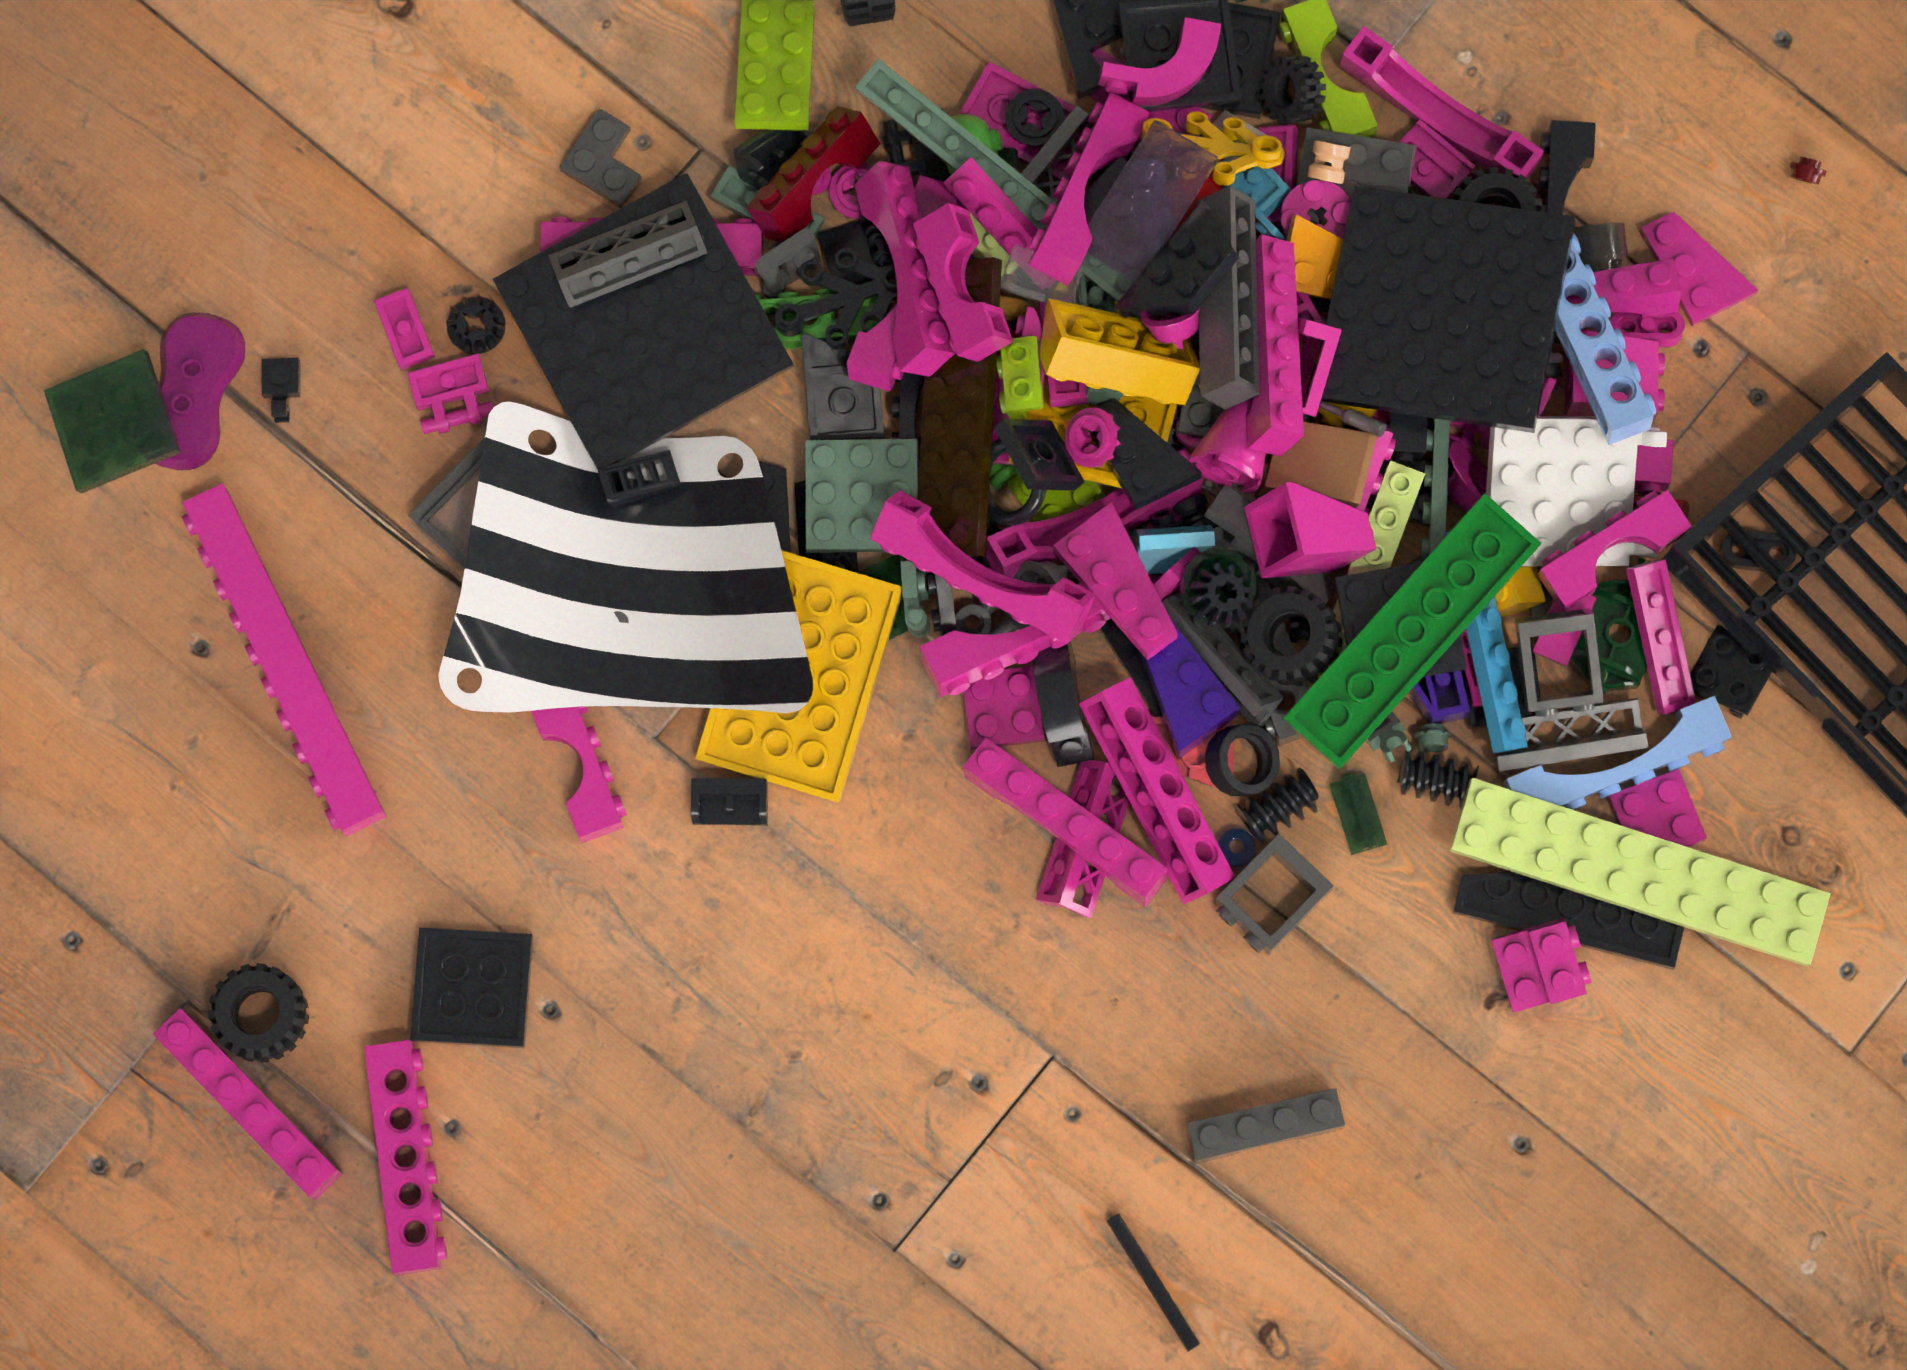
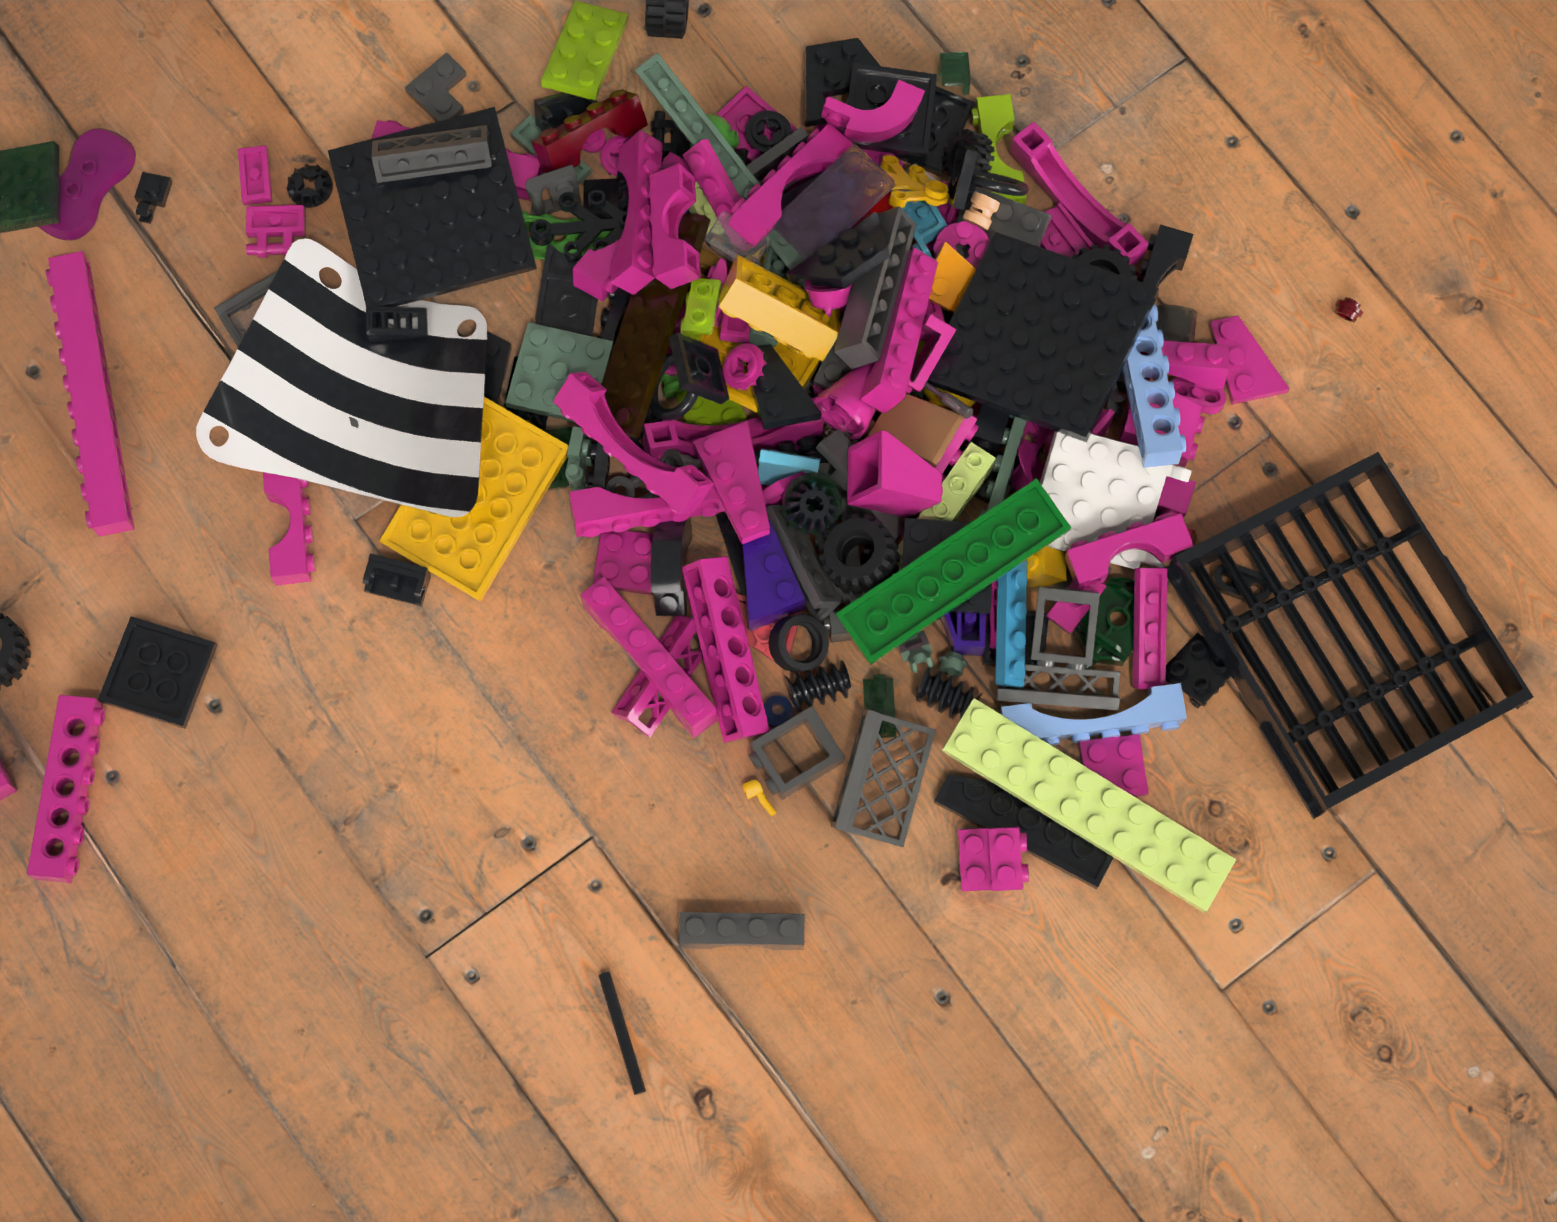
camera: 10 degrees right, 5 degrees down
none -> yellow hand [742,780,777,817]
none -> dark grey fence [831,709,936,847]
none -> black tile [948,142,1029,210]

